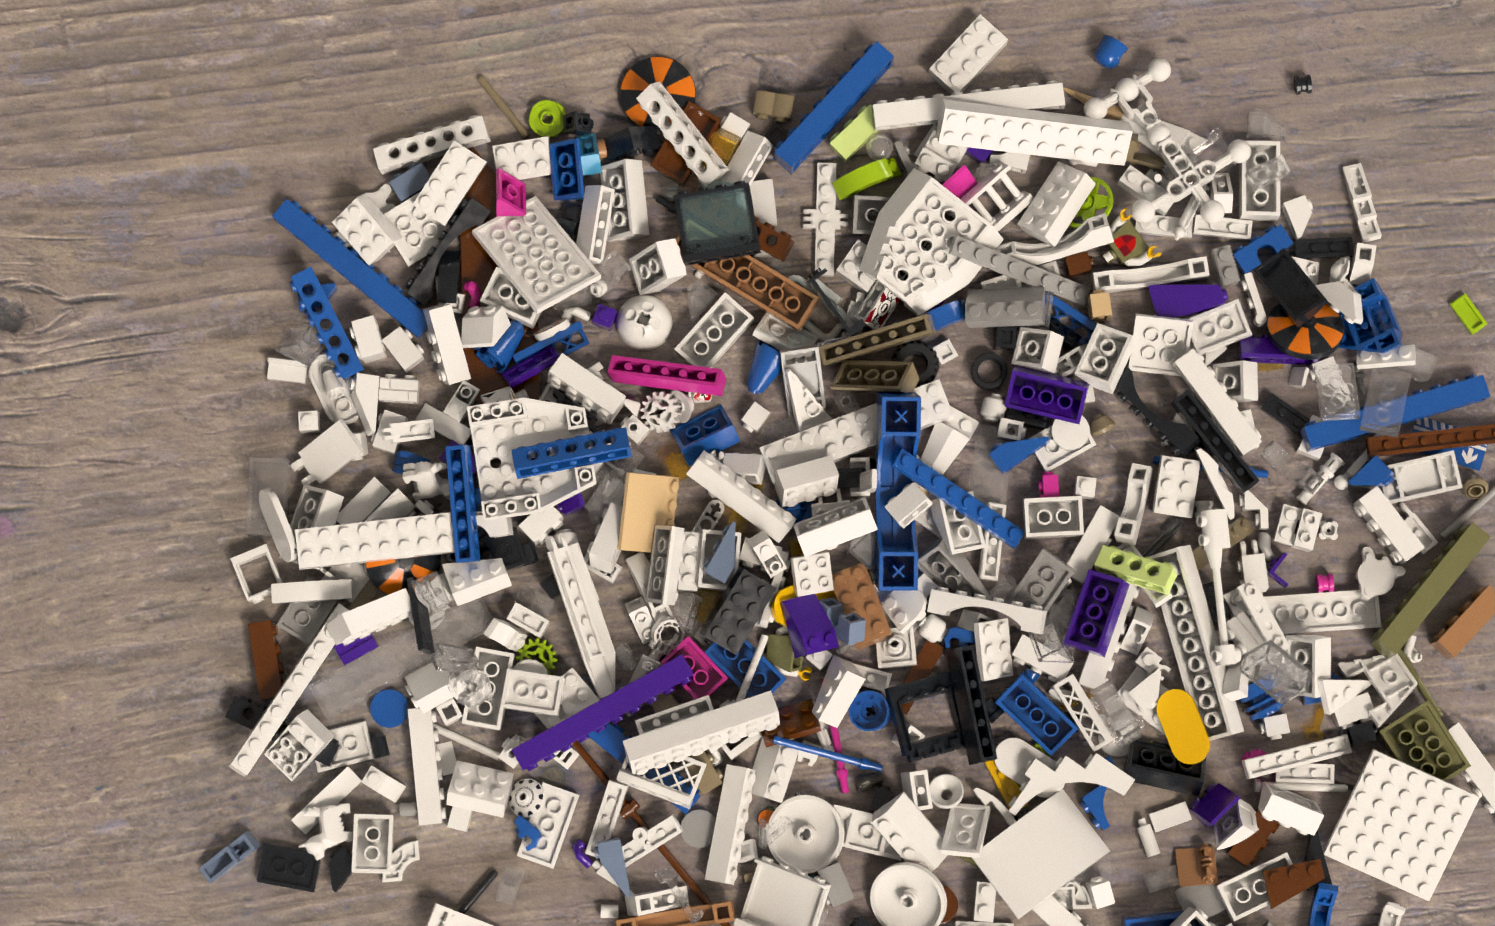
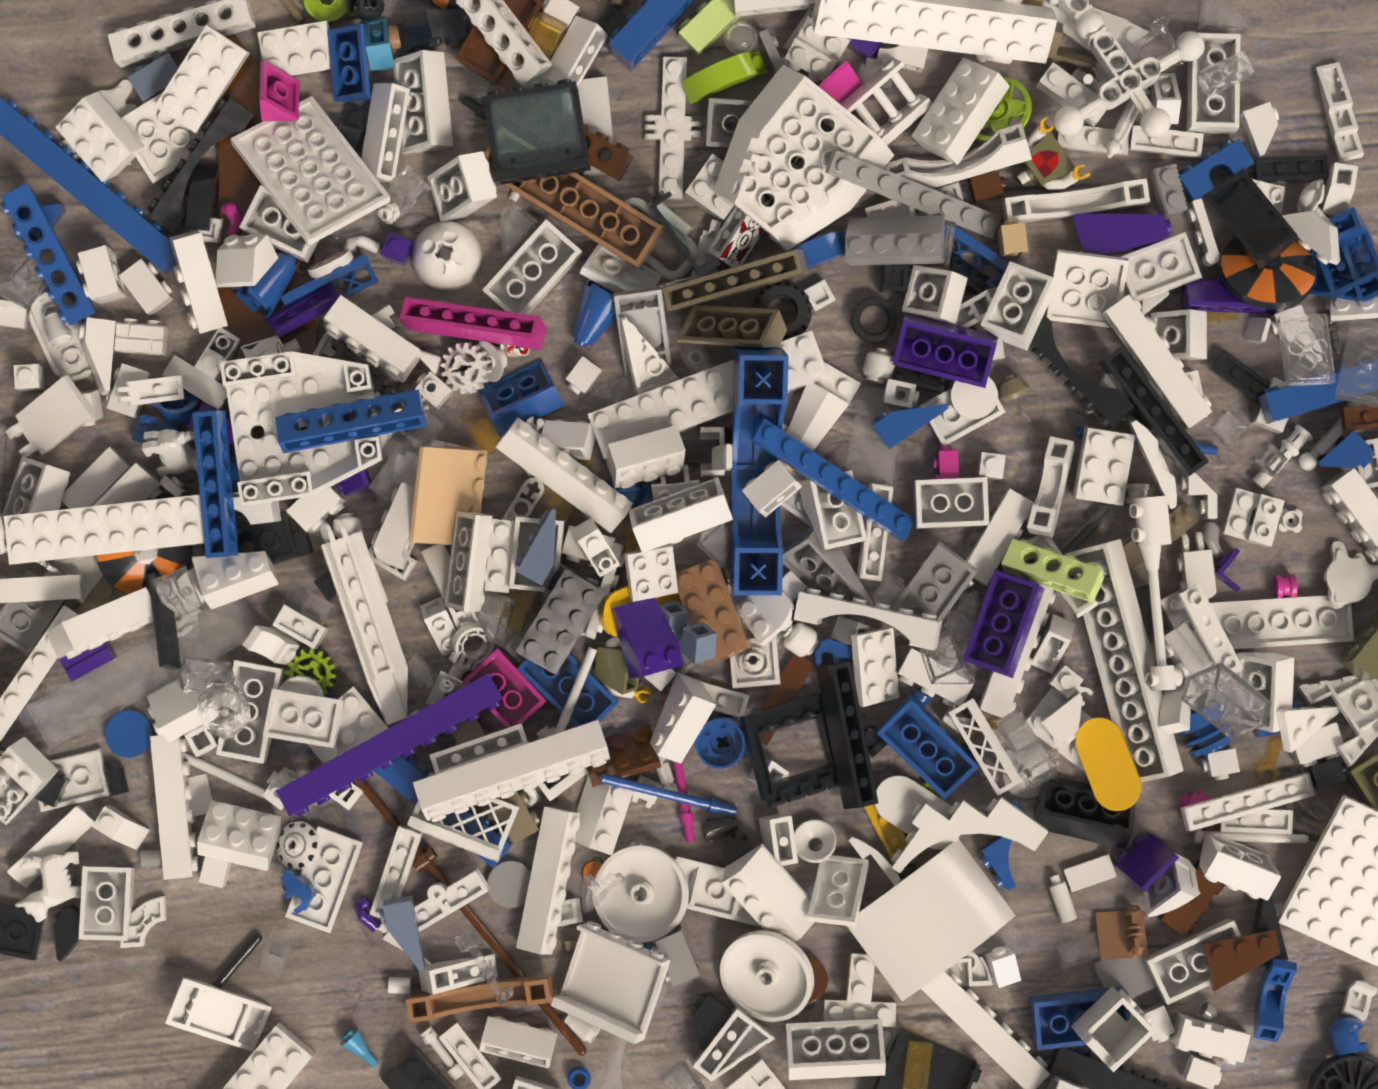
camera: 10 degrees left, 5 degrees up
none -> blue piece [151,388,198,425]

